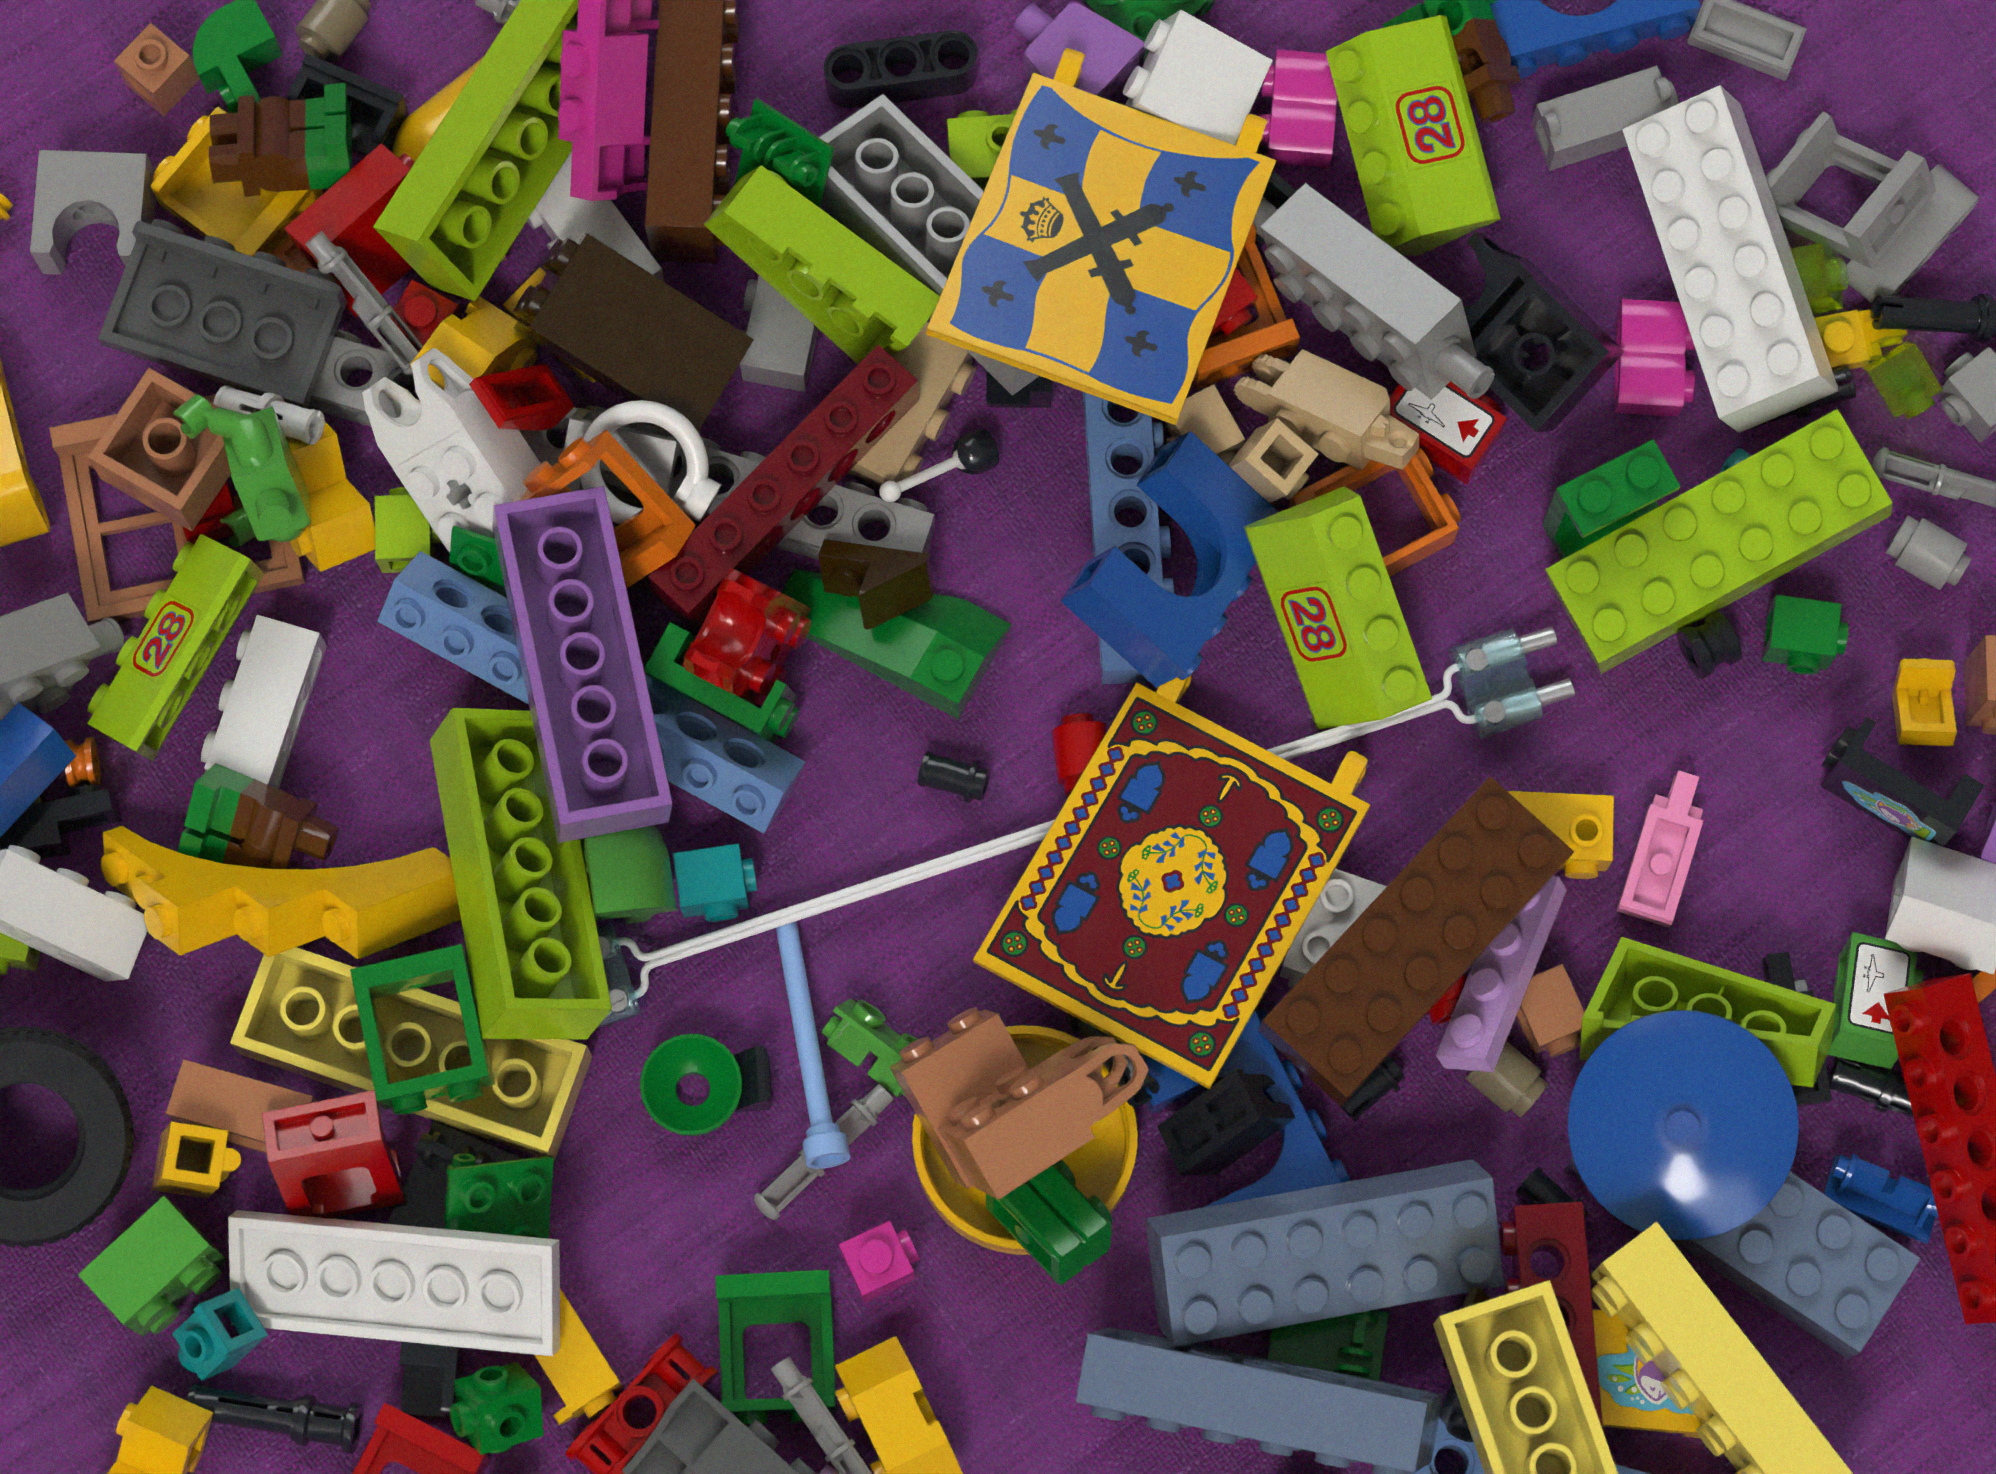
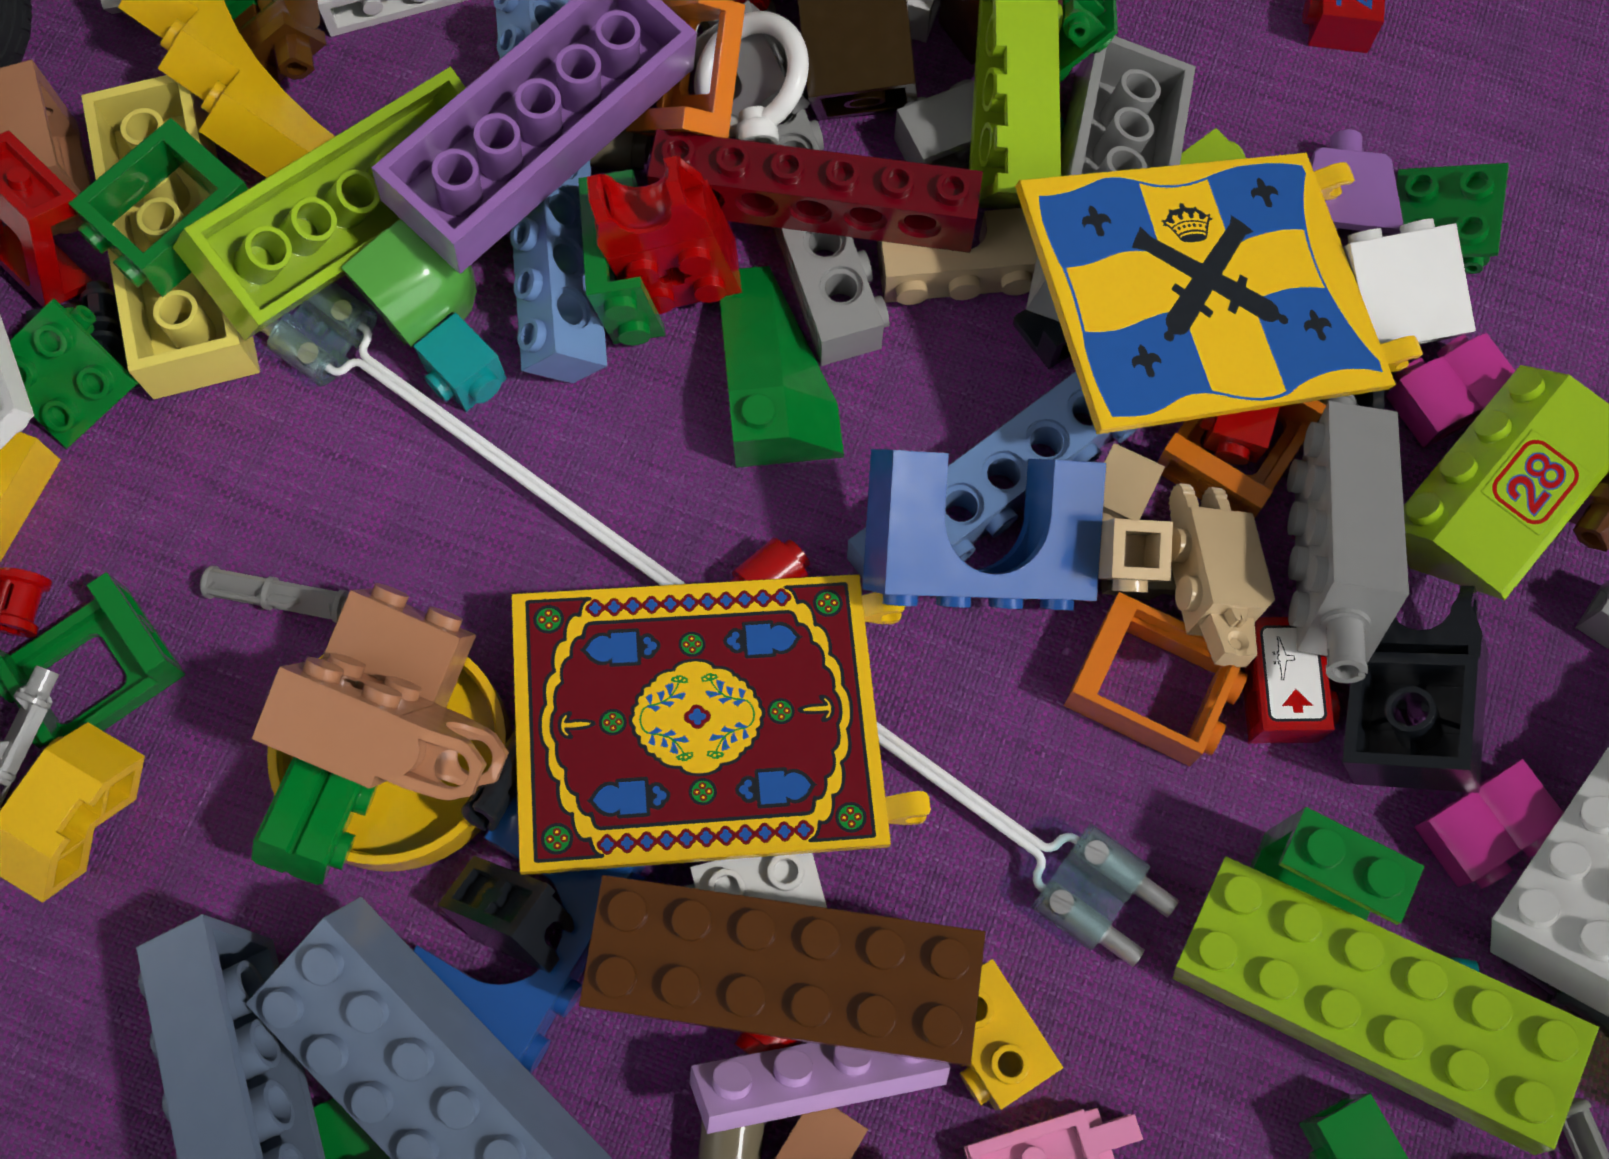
camera: 55 degrees right, 5 degrees down
green piece [640,1034,743,1136] -> none
black slope [734,1046,773,1113] -> none
light blue piece [776,921,850,1169] -> none
dark brown slope [818,539,935,630] -> none
bright green hinge [821,998,918,1098] -> none
black beam [824,30,978,108] -> none
dark pink brick [838,1220,920,1303] -> none
hinge [879,427,999,502] -> none
black pin [917,751,991,804] -> none
lime slope [1243,486,1432,730] -> none
black pin [1341,1056,1405,1122] -> none
black wheel [1677,611,1742,679] -> none

